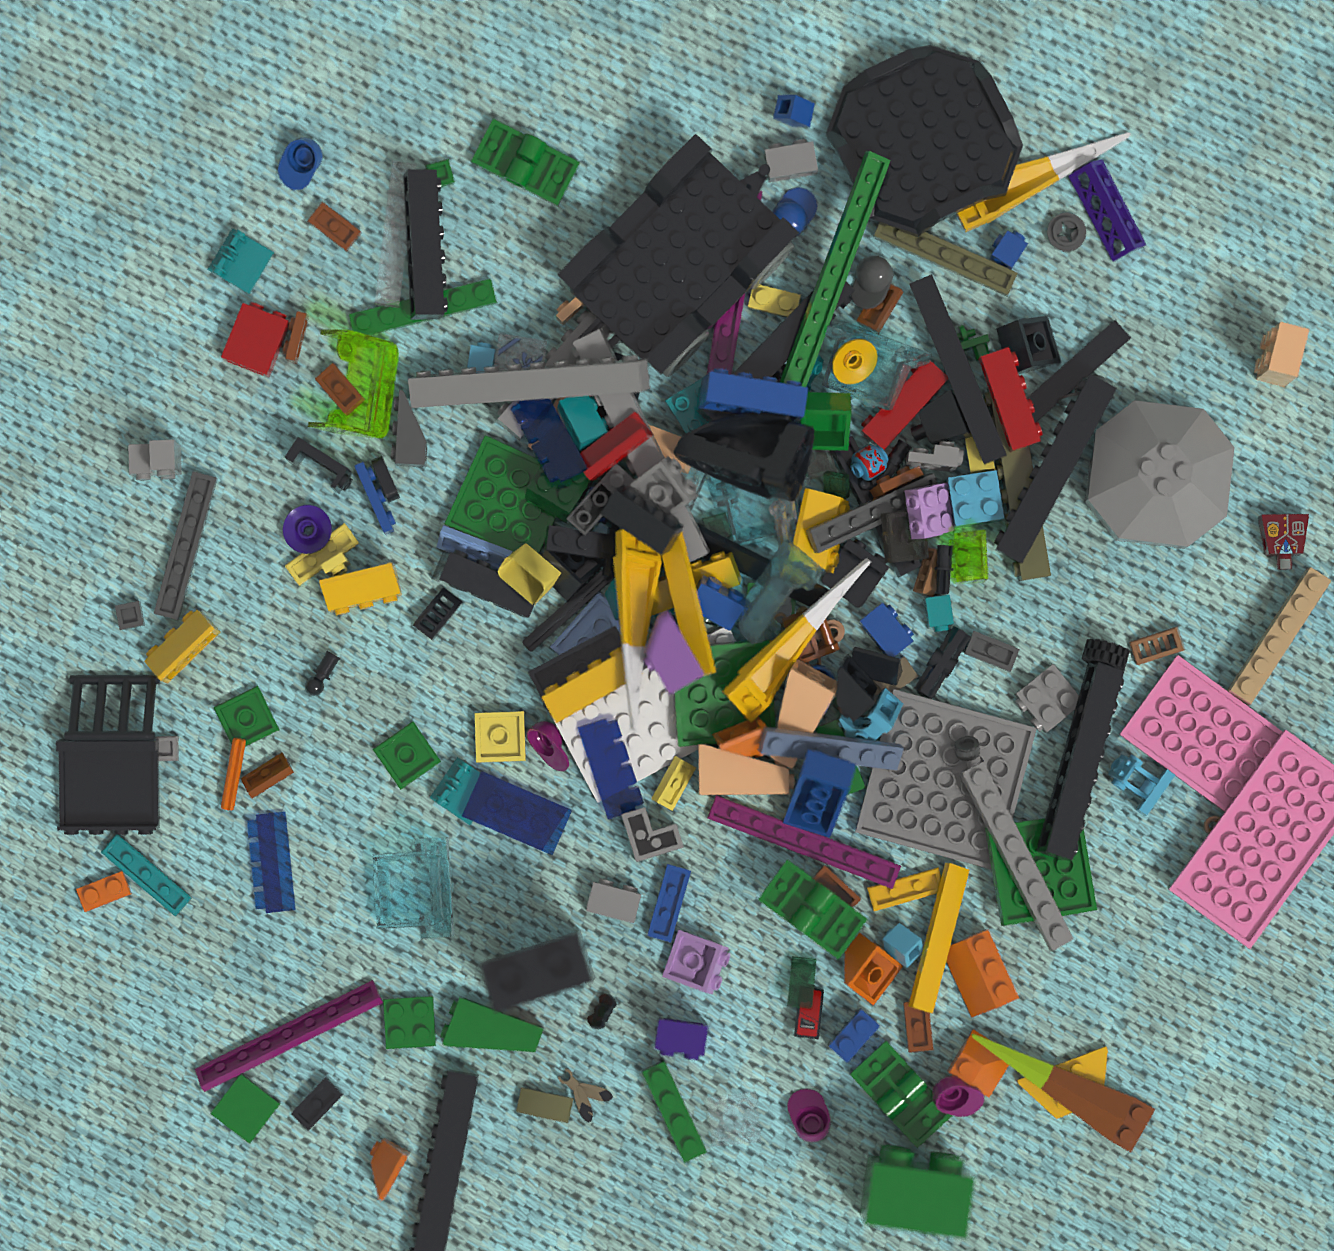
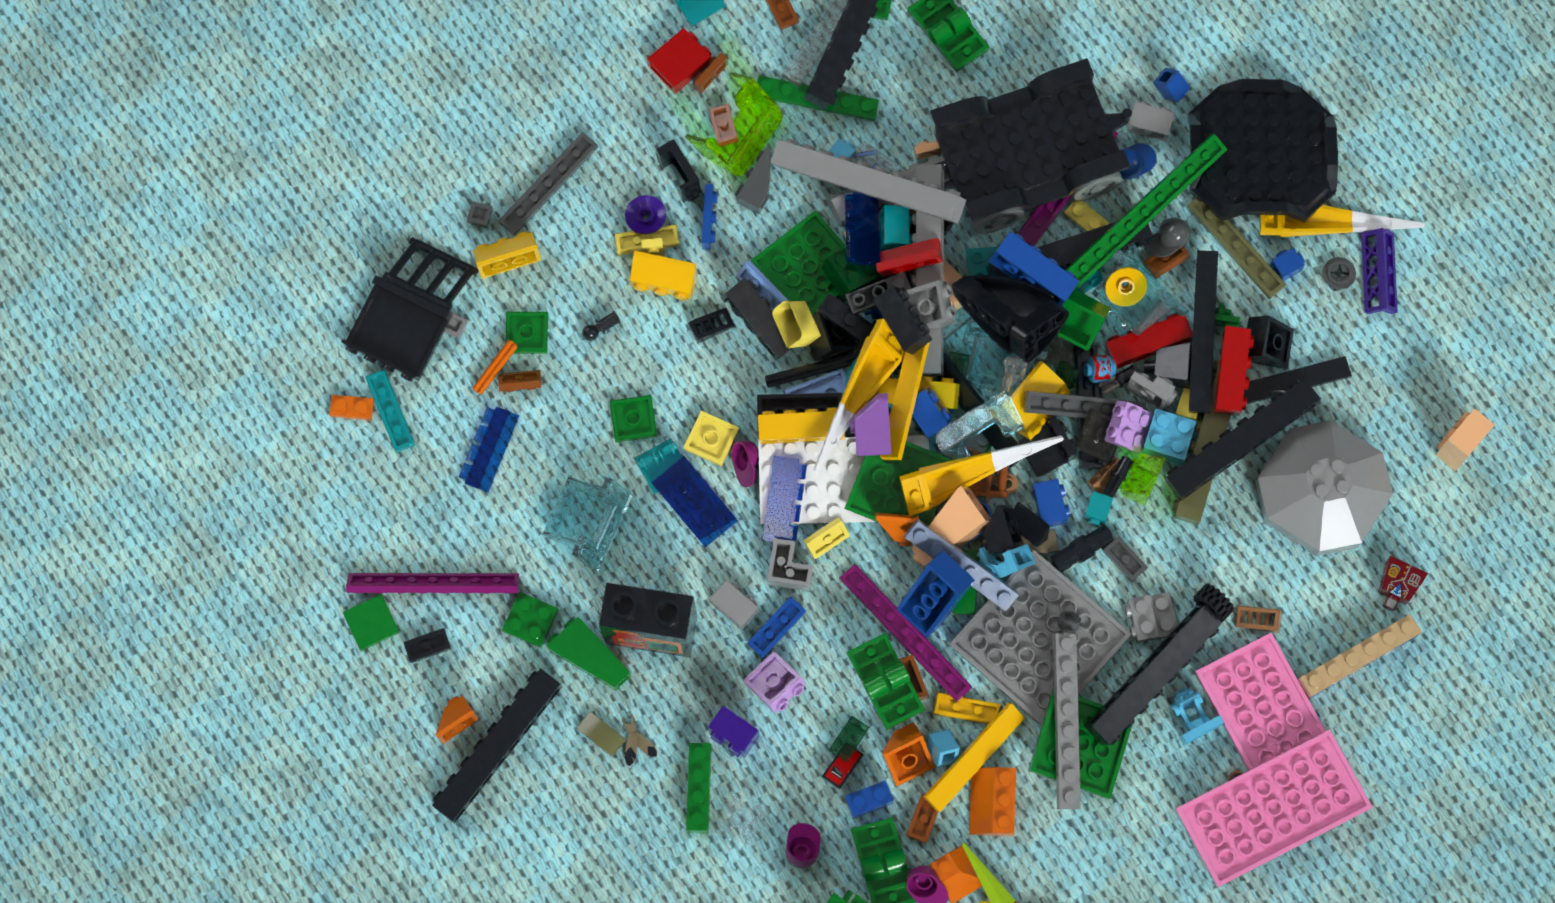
camera: 30 degrees right, 10 degrees down
light grey brick [128,440,182,481] -> none
black beam [371,455,400,503] -> none
black piece [587,994,617,1030] -> none
light nougat slope [698,745,794,795] -> none
dark orange plate [870,466,924,499] -> none

